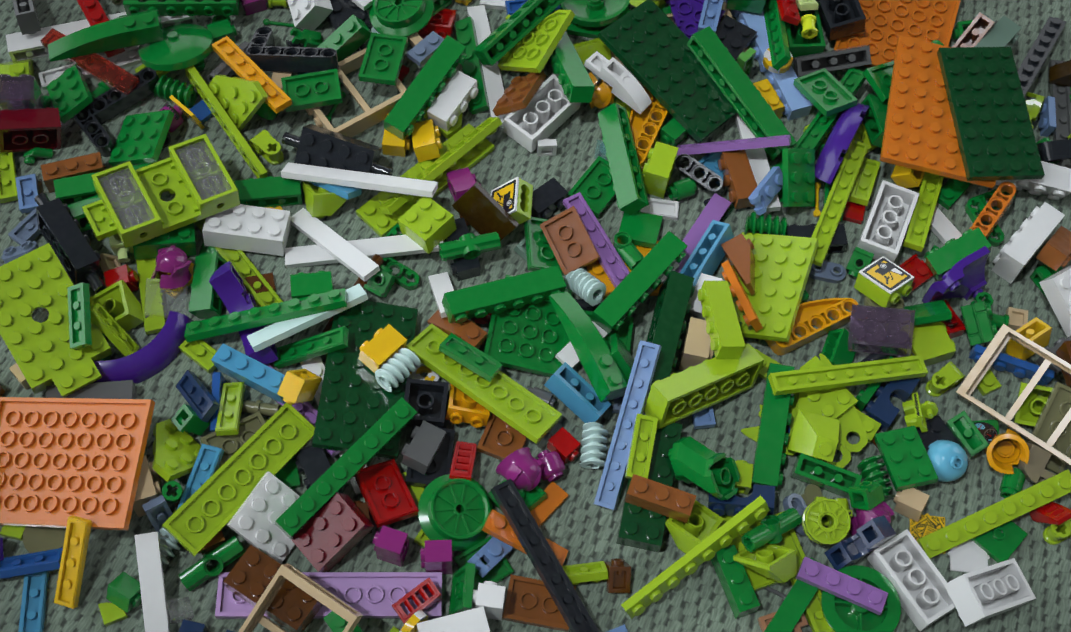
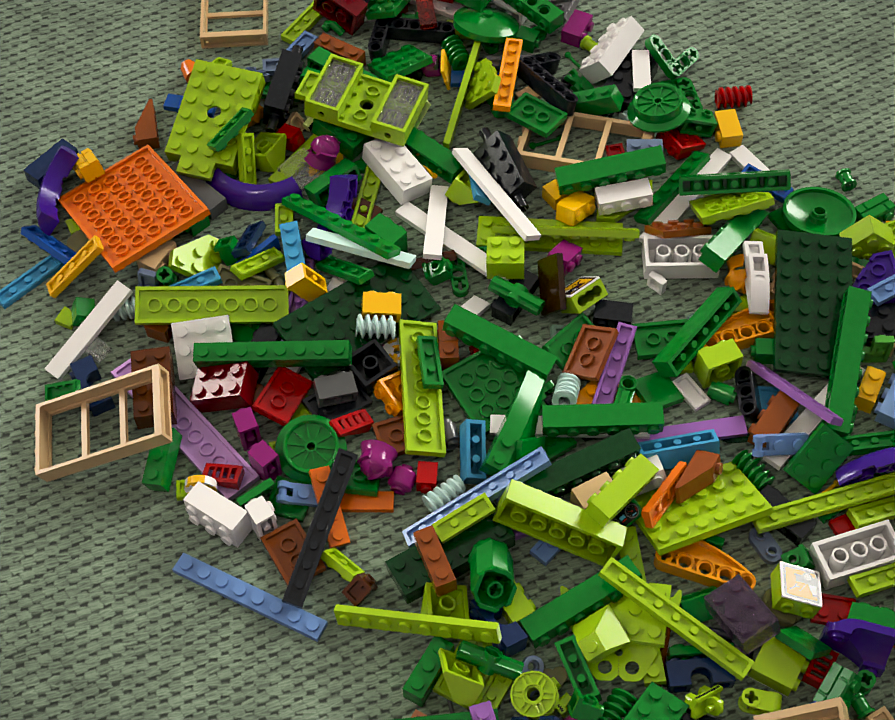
camera: 55 degrees right, 5 degrees down
green piece [179,536,246,591] -> none
lime piece [249,129,284,165] -> none
green plate [358,32,408,86] -> none

